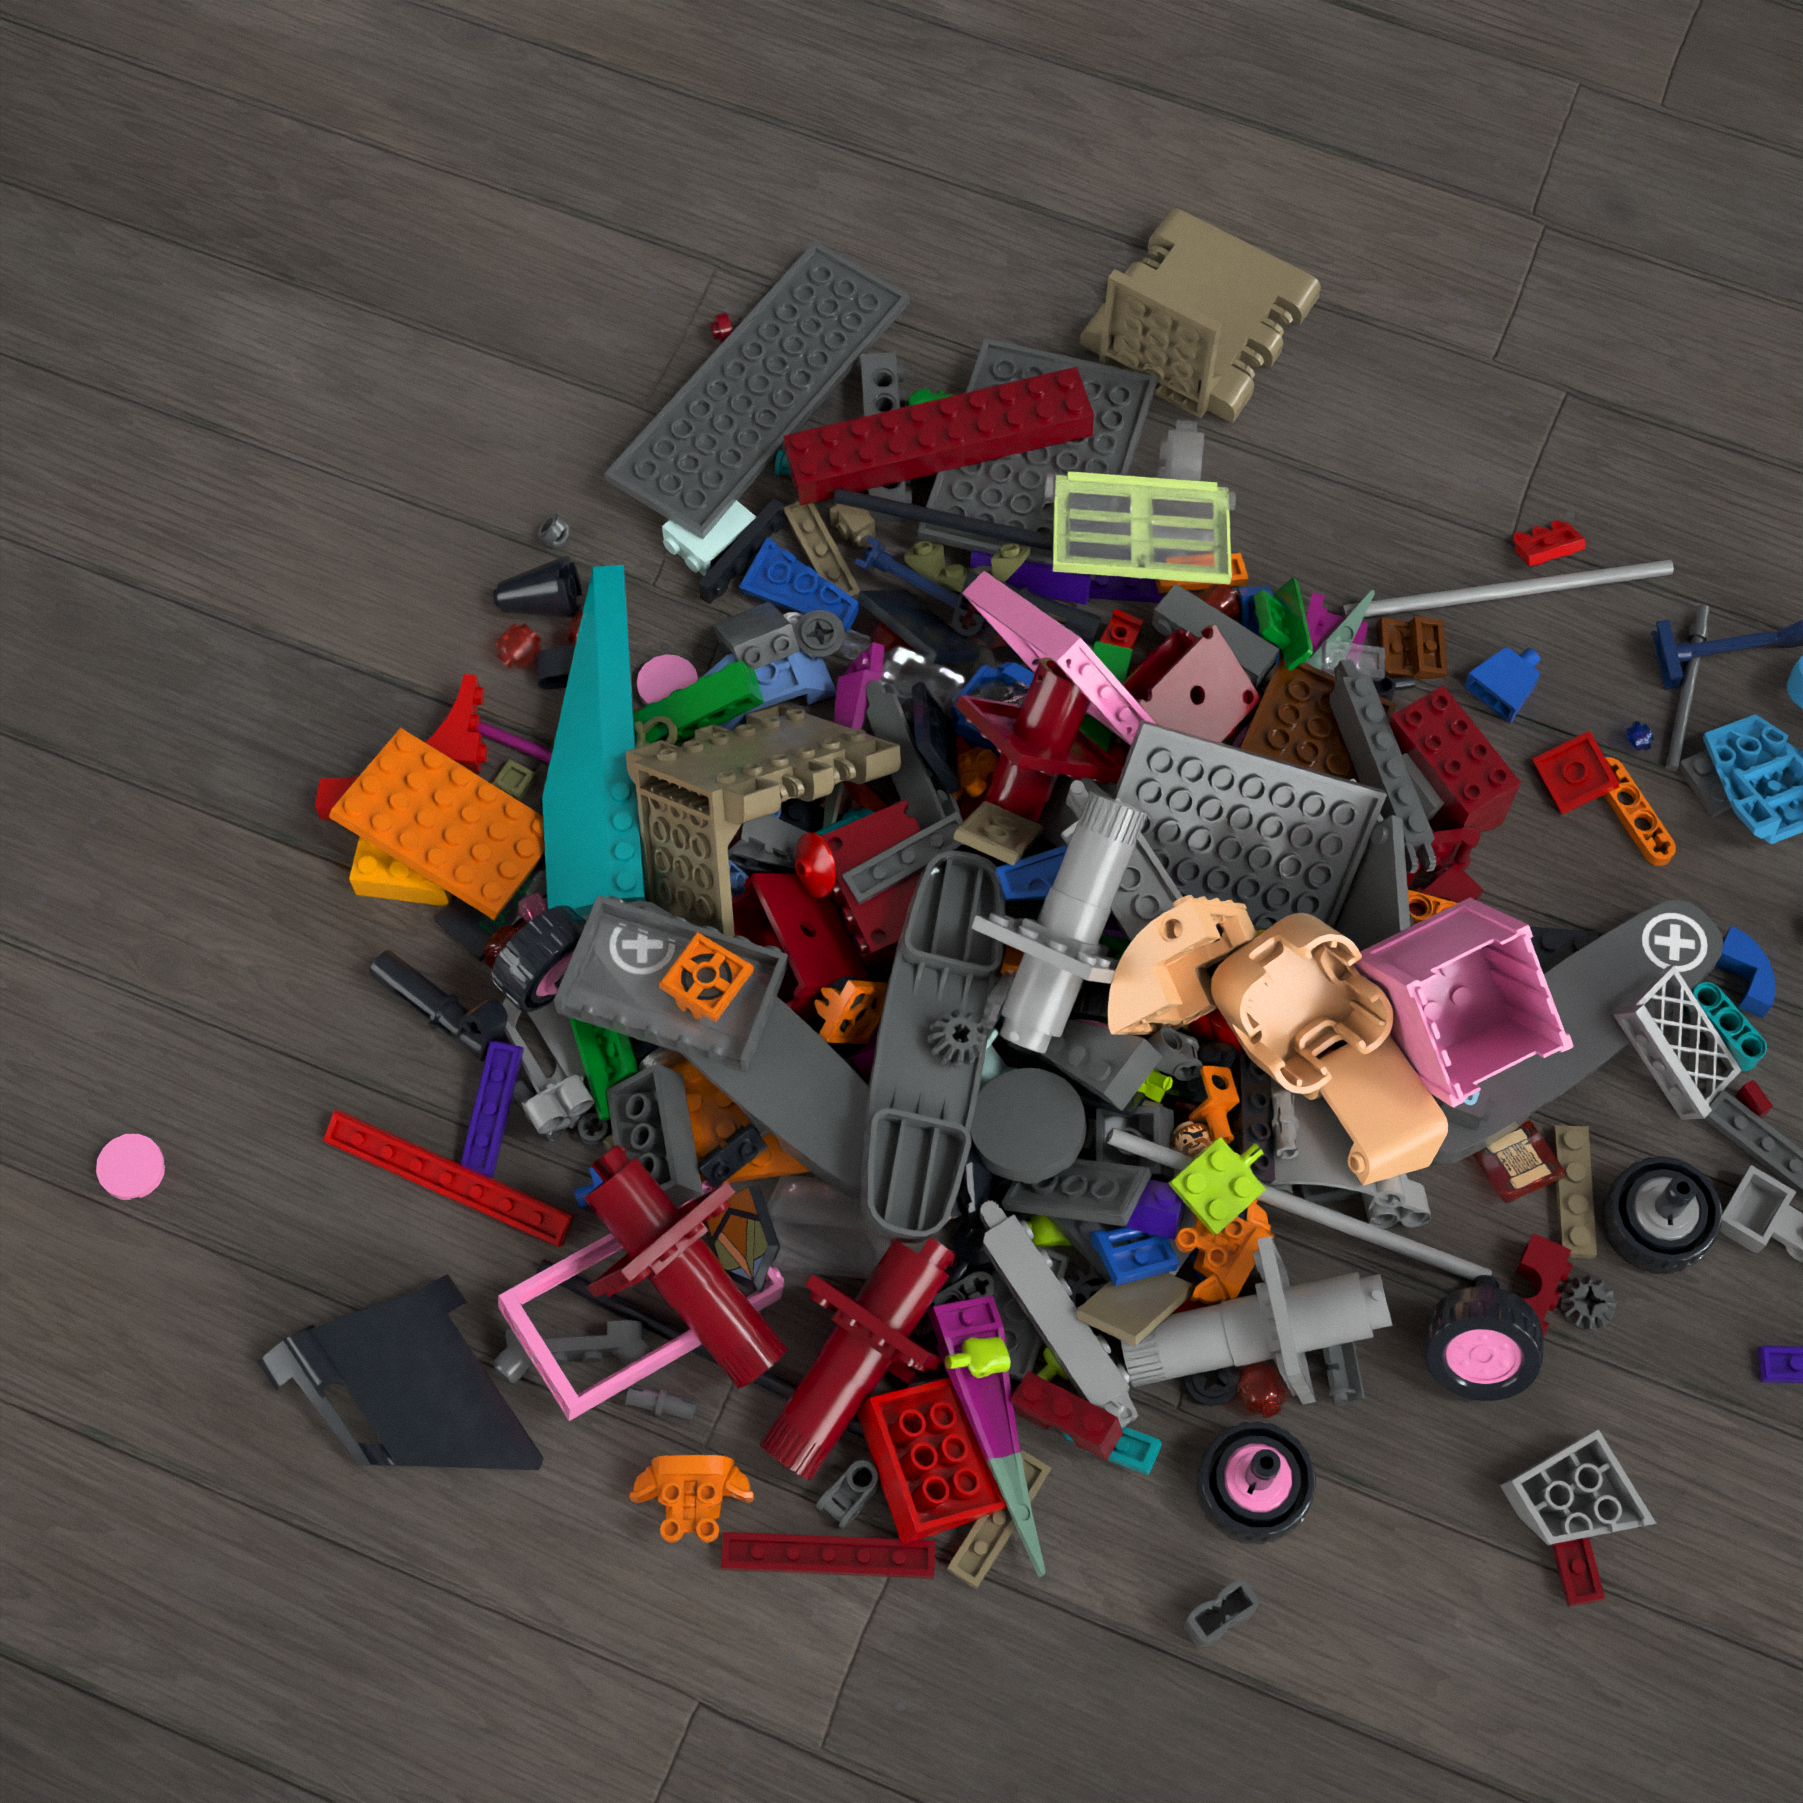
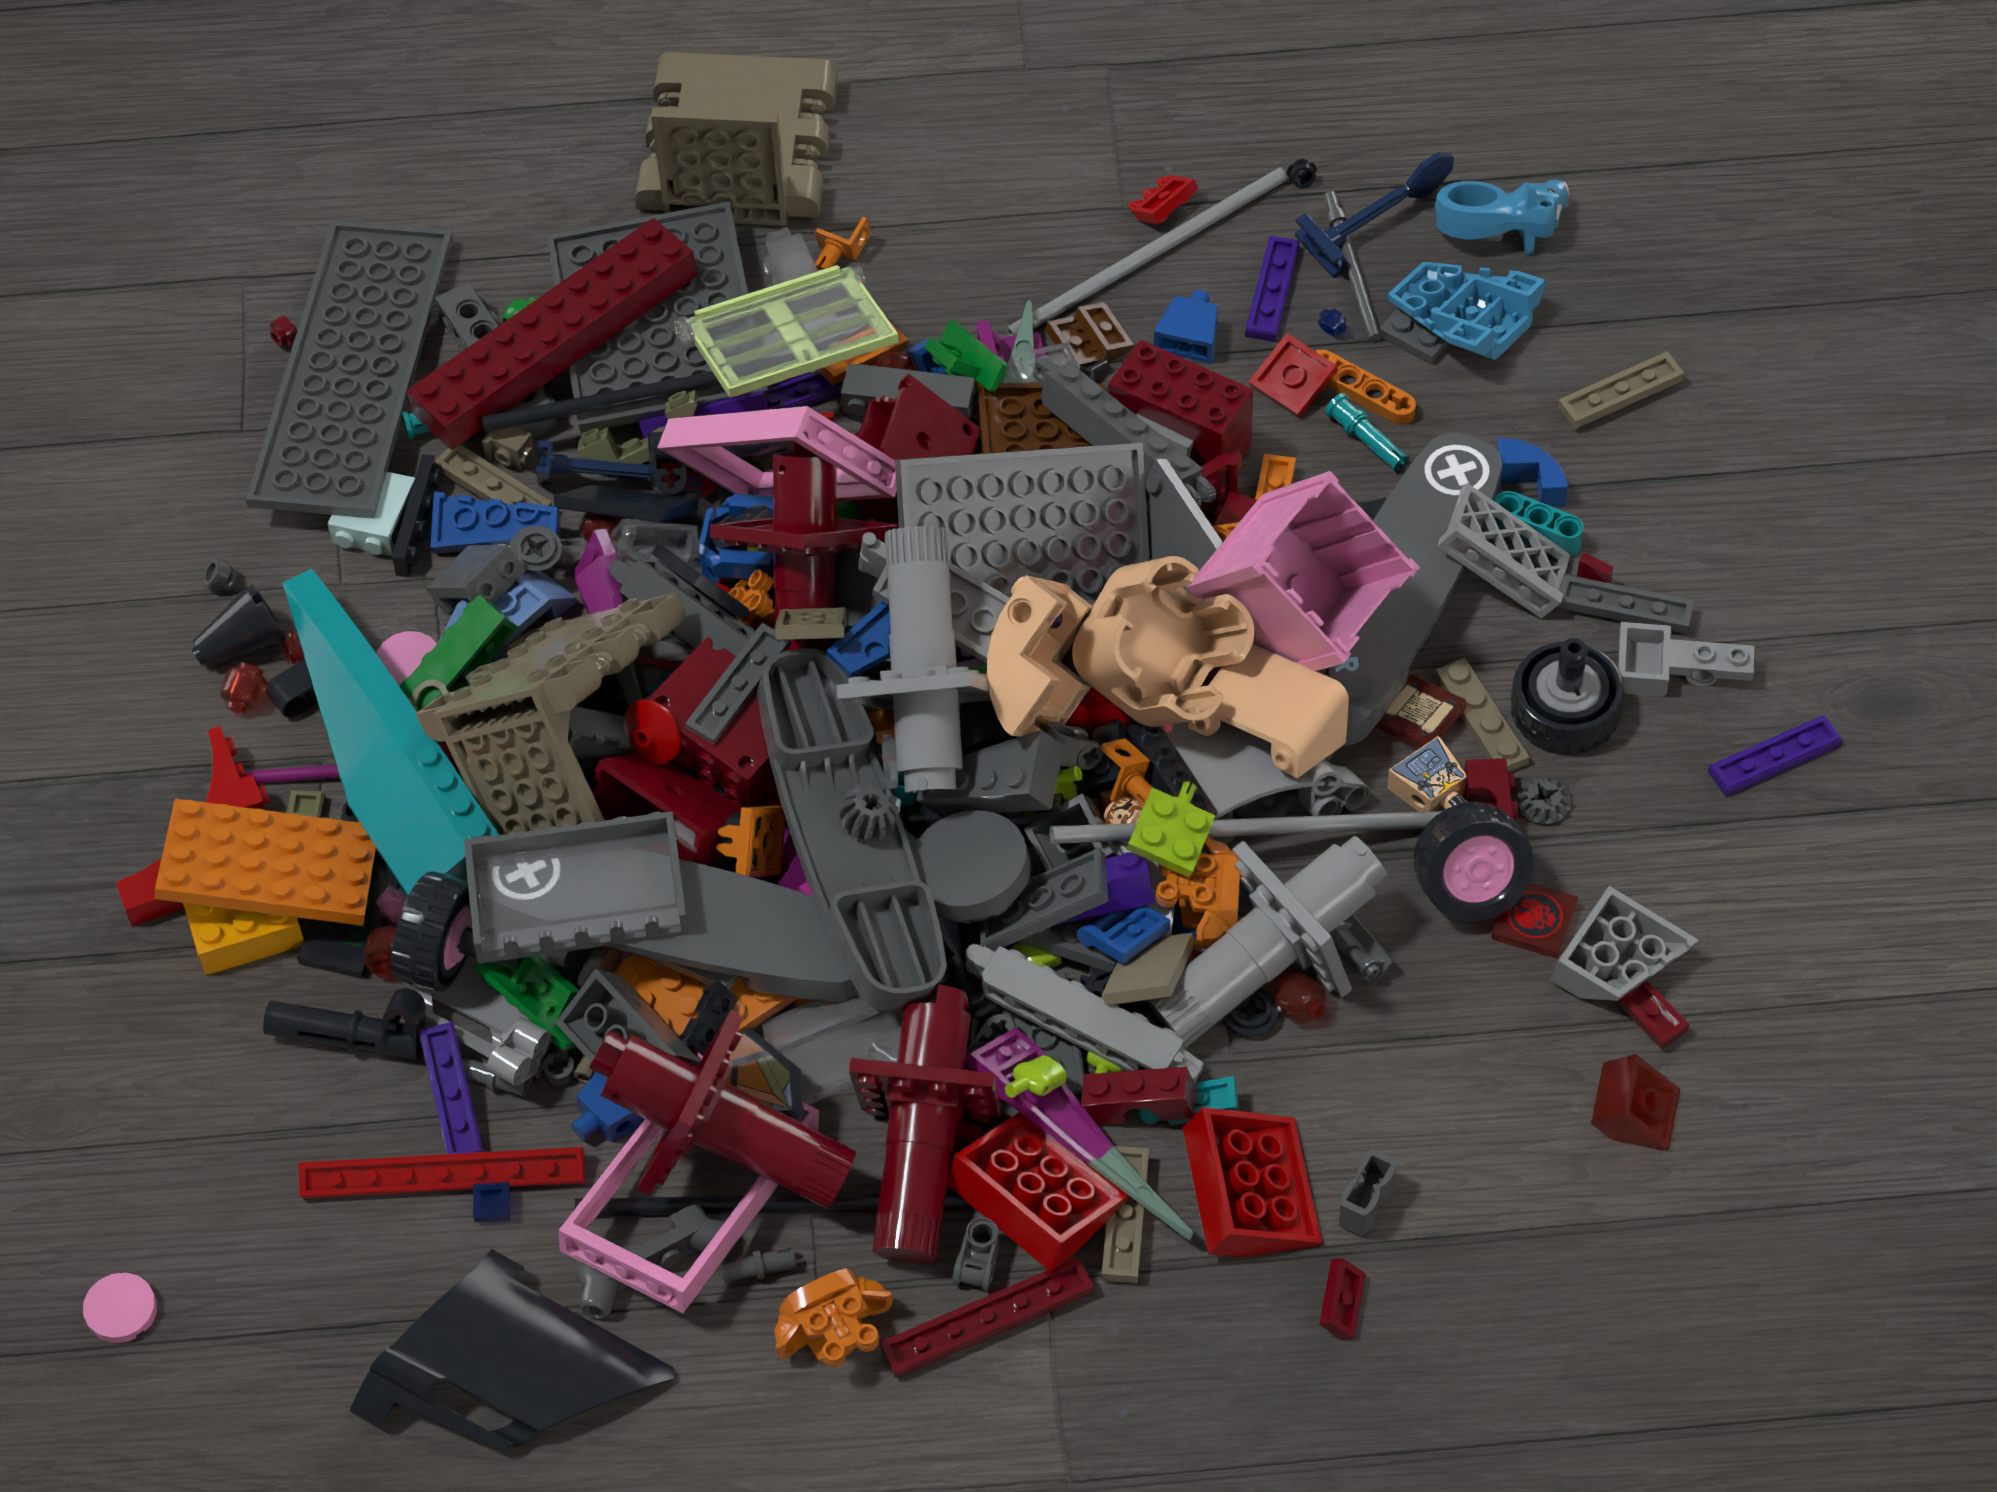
camera: 25 degrees left, 10 degrees down
orange piece [659,932,754,1023] -> none
black wheel [1196,1421,1316,1545] -> none
light grey pin [1272,1091,1299,1159] -> none
none -> clear blue plate [473,1182,511,1222]
none -> orange bracket [812,217,871,272]
none -> red slope [1183,1107,1322,1258]
none -> dark purple tile [1245,236,1300,342]
none -> orange plate [1255,454,1296,500]
none -> black plate [1287,159,1317,188]
none -> dark red plate [1319,1257,1366,1341]
none -> teal pin [1325,393,1409,472]
none -> torso [1387,736,1468,812]
none -> tile [1491,883,1578,959]
none -> clear red slope [1591,1054,1680,1151]

